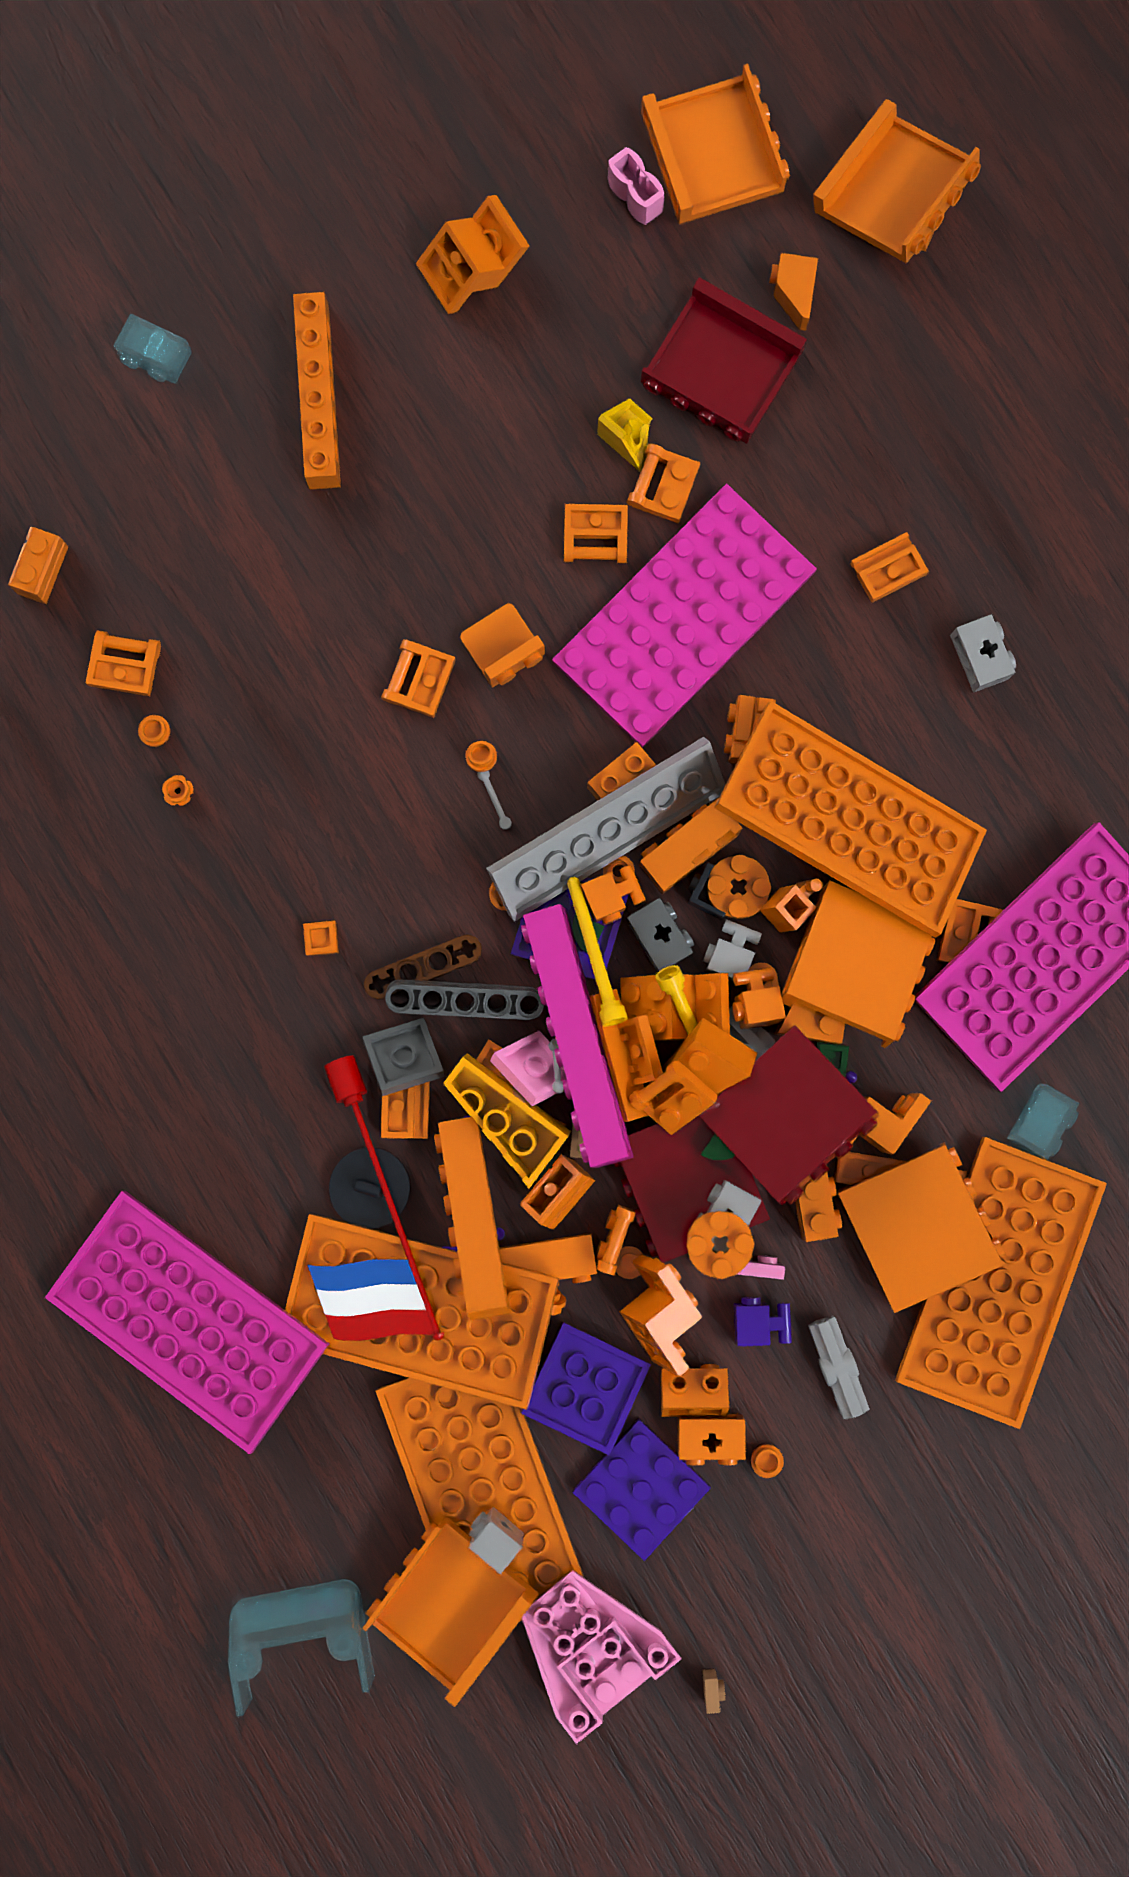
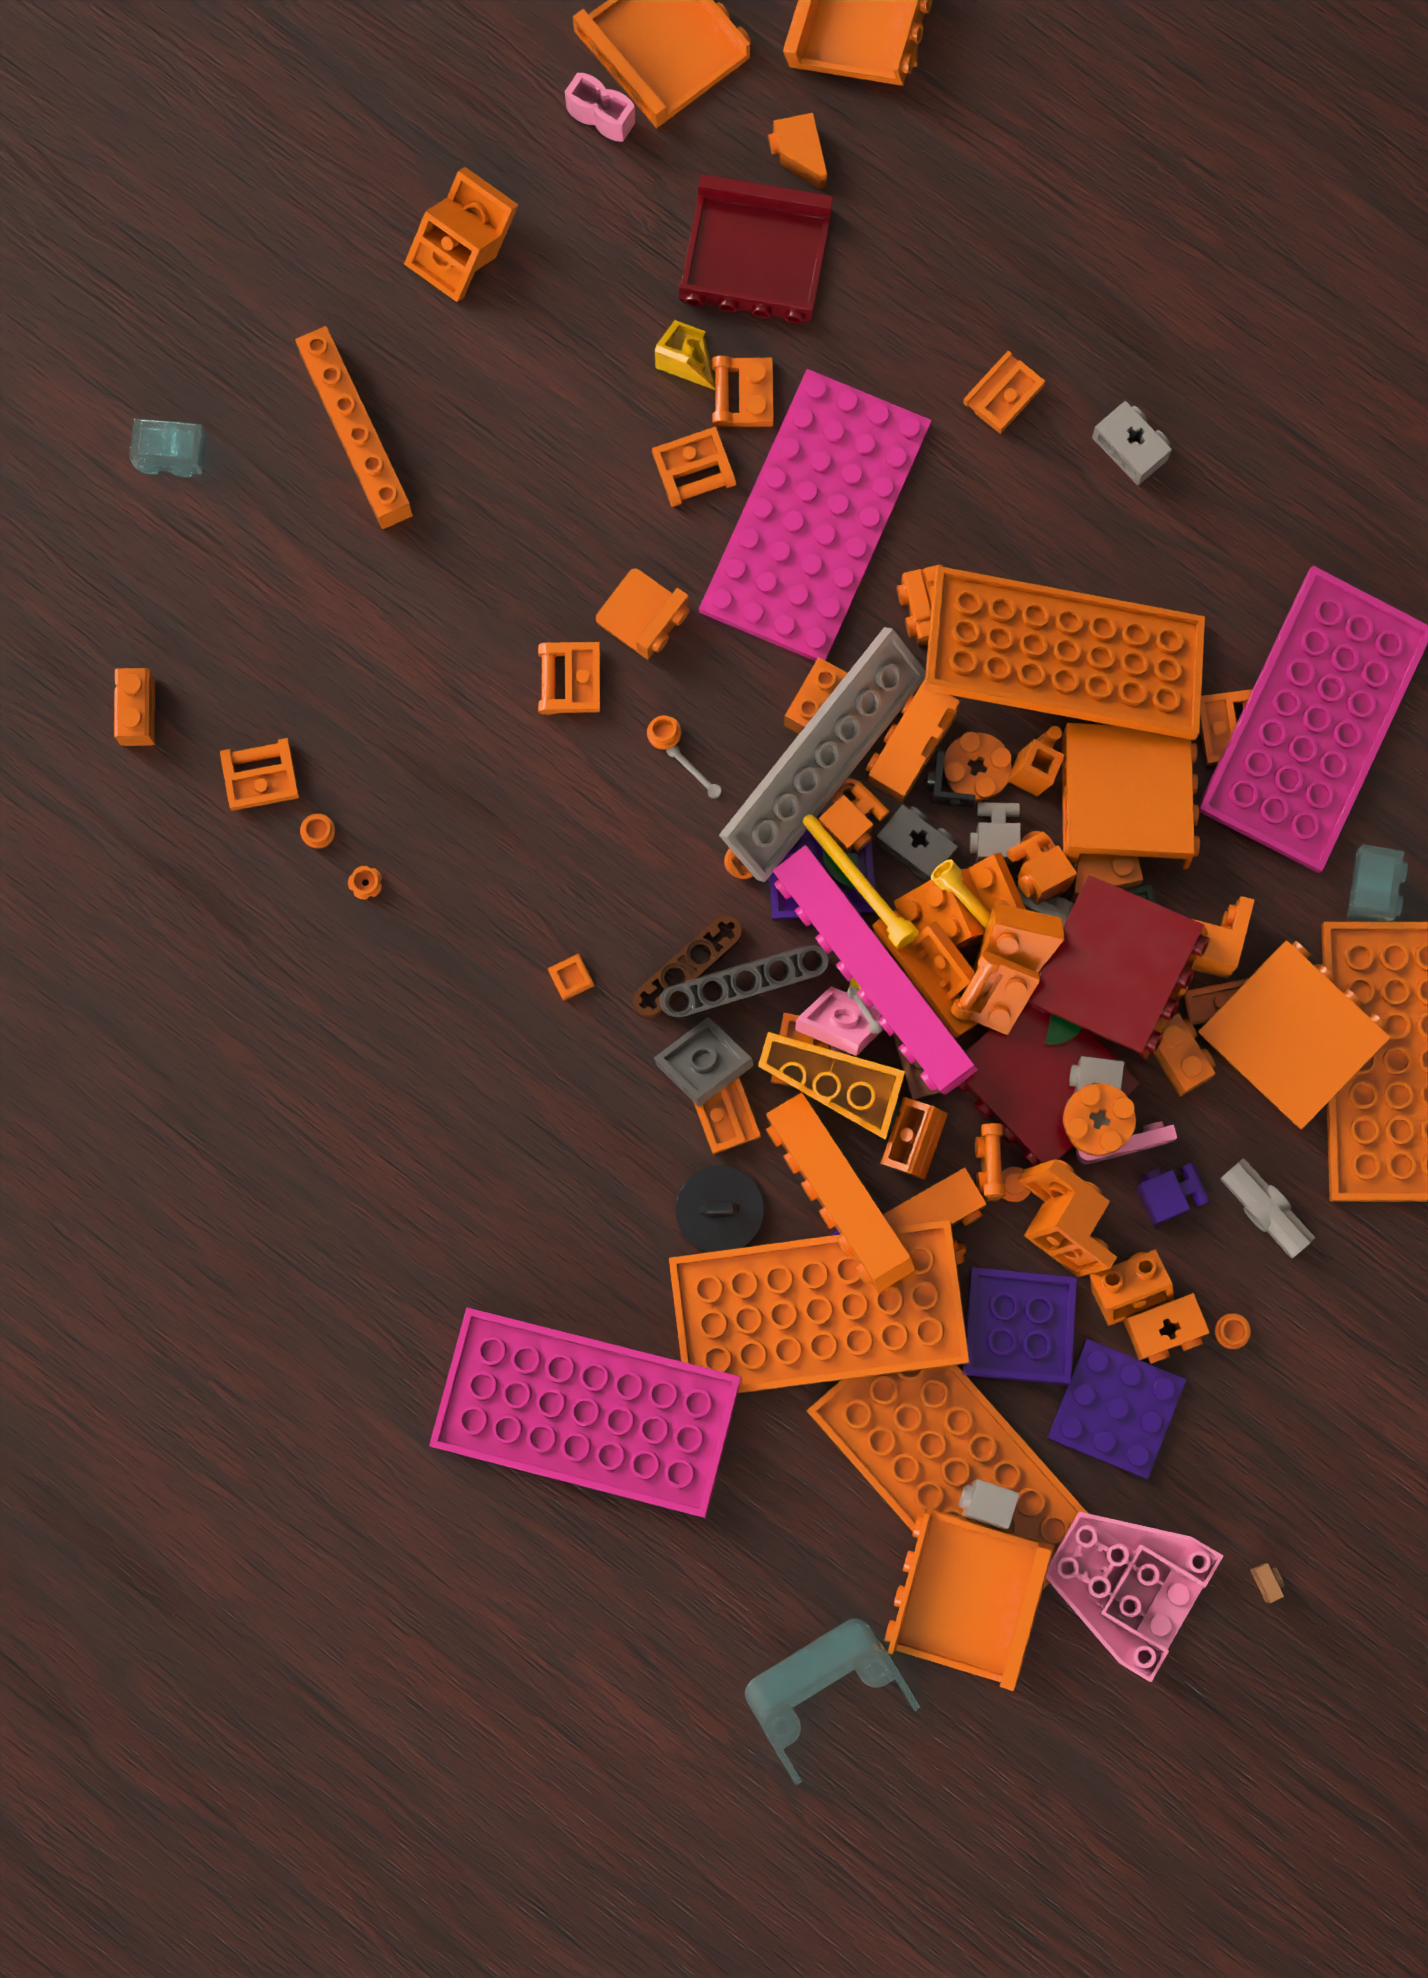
camera: 20 degrees left, 5 degrees down
flag [308,1055,444,1341] -> none

